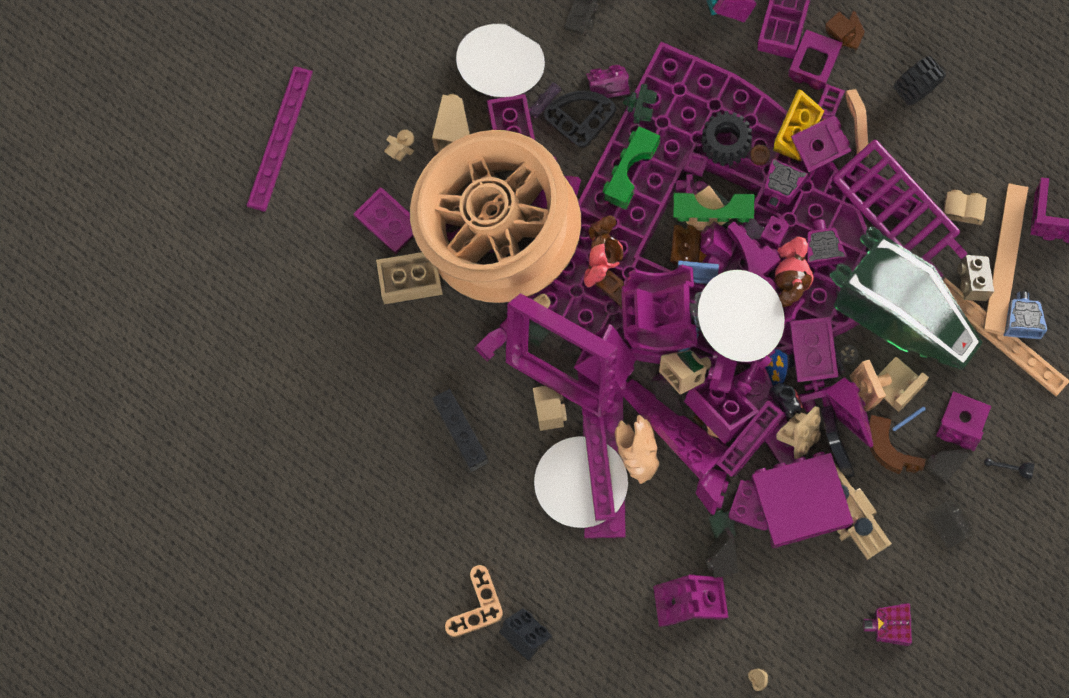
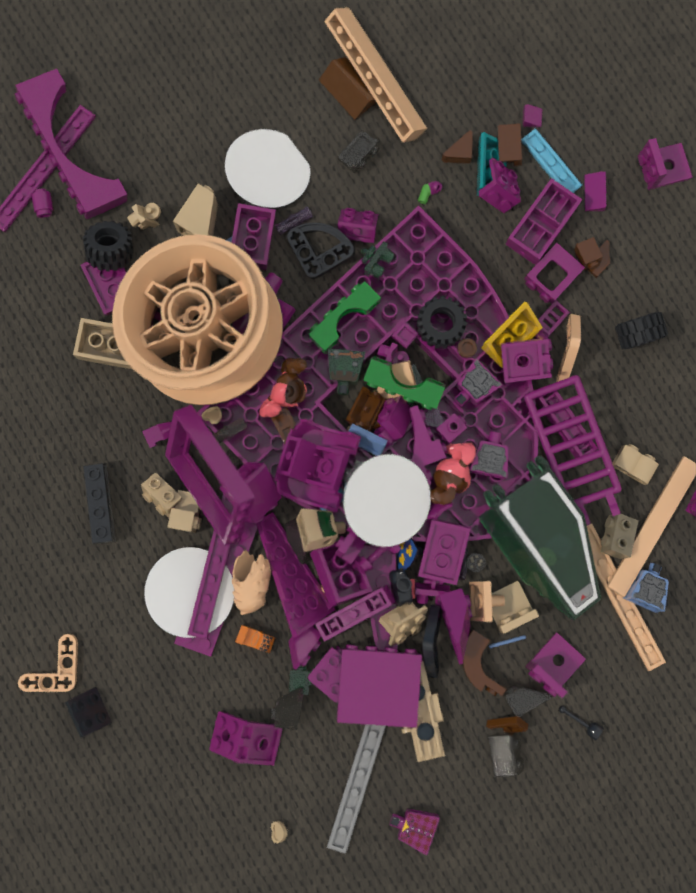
camera: 10 degrees right, 10 degrees up
none -> magenta arch [14,69,127,220]
none -> magenta brick [32,189,53,218]
none -> black tyre [83,221,133,272]
none -> tan bracket [141,473,182,518]
none -> clear smoke axle [212,418,247,444]
none -> orange leg [235,625,275,653]
none -> light grey tile [327,724,386,854]
none -> torso [328,348,365,395]
none -> arm [418,181,442,205]
none -> reddish brown tile [486,716,528,733]

